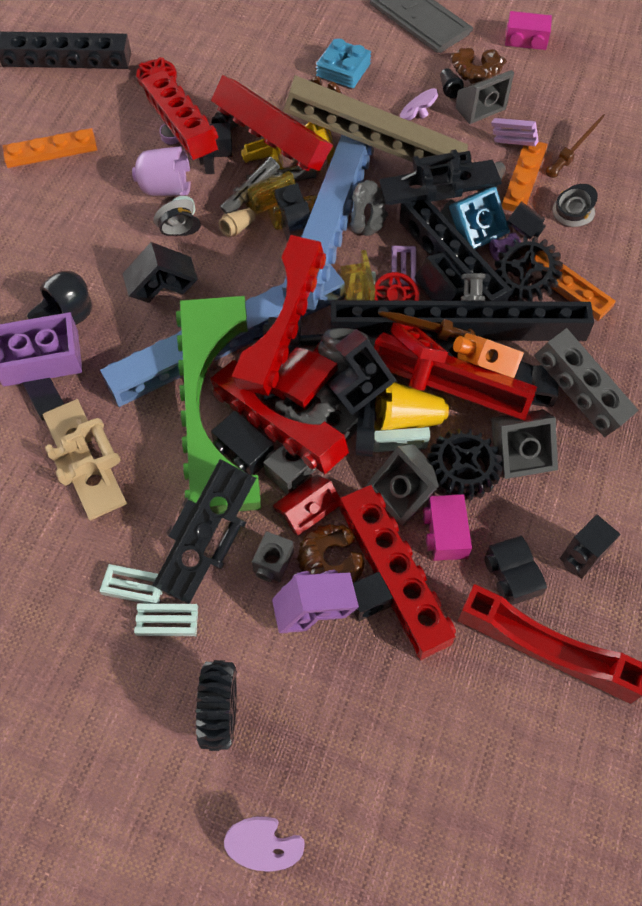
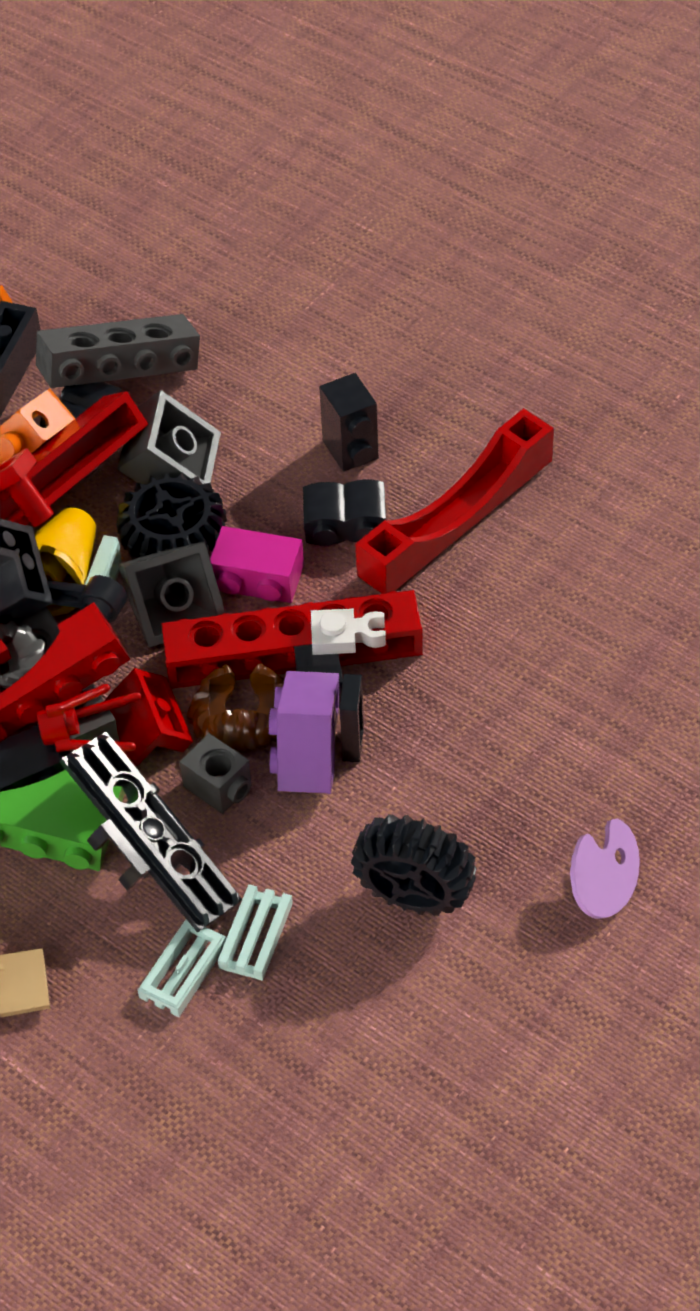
camera: 70 degrees left, 10 degrees down
none -> red plant [37,684,141,753]
none -> white plate [311,608,386,655]
none -> black tile [340,674,364,762]

